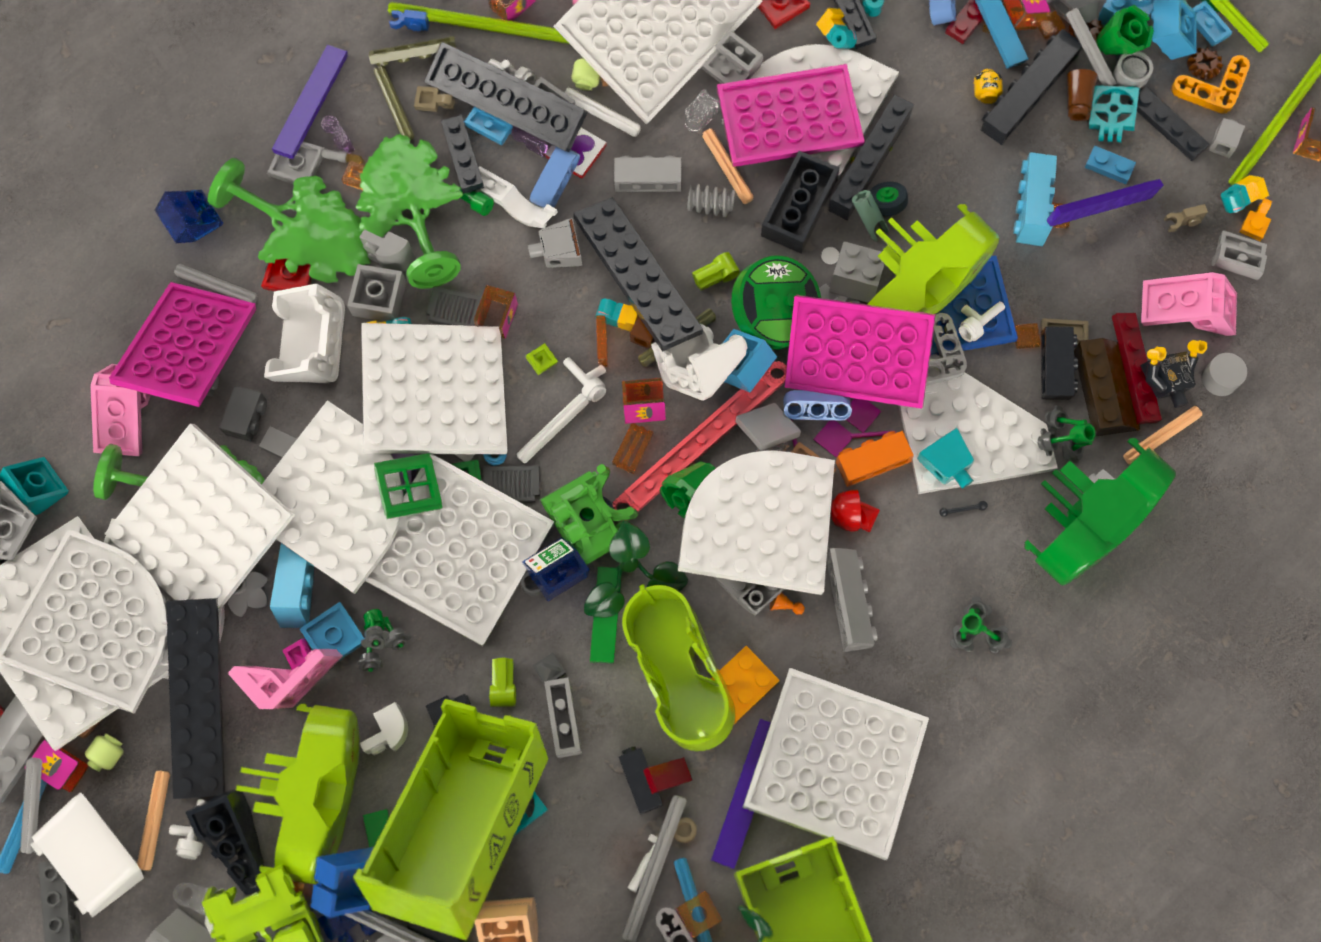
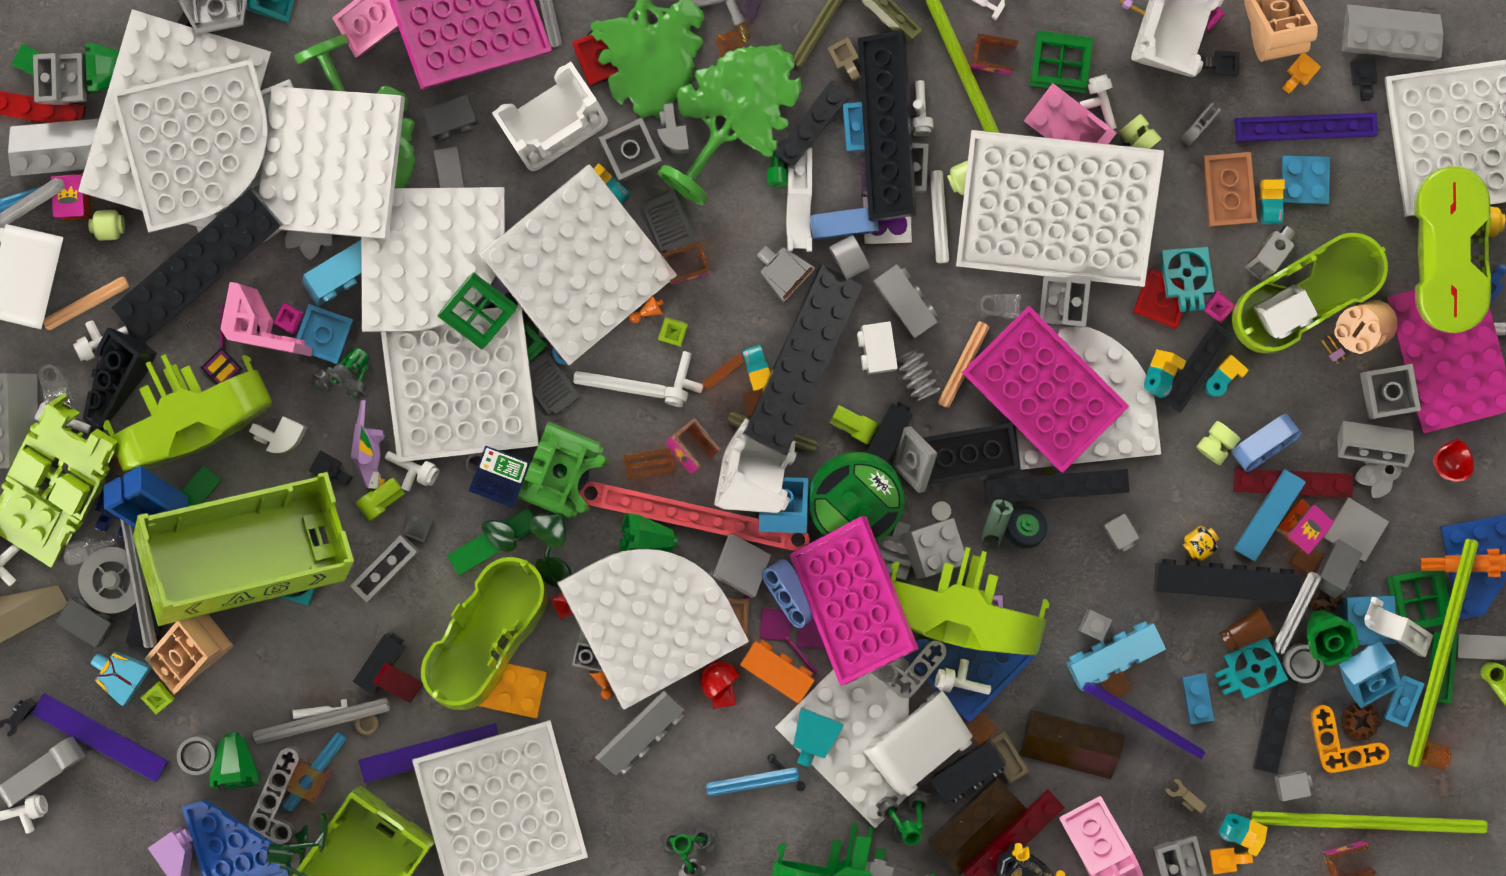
camera: 50 degrees right, 15 degrees up
none -> piece [200,305,243,385]
none -> lavender animal [351,400,385,489]
none -> white piece [385,451,439,491]
none -> red tile [550,593,573,620]
none -> orange piece [629,296,664,323]
none -> dark azure axle [706,768,799,796]
none -> light grey piece [829,235,870,280]
none -> white piece [857,321,898,375]
none -> white windscreen [863,690,973,796]
none -> black brick [865,402,913,463]
none -> light grey tile [892,426,937,493]
none -> dark brown slope [1019,709,1126,779]
none -> light grey brick [1078,609,1112,641]
none -> light grey brick [1102,513,1139,551]
none -> yellowish green wheel [1196,421,1241,465]
none -> clear orange brick [1421,741,1452,770]

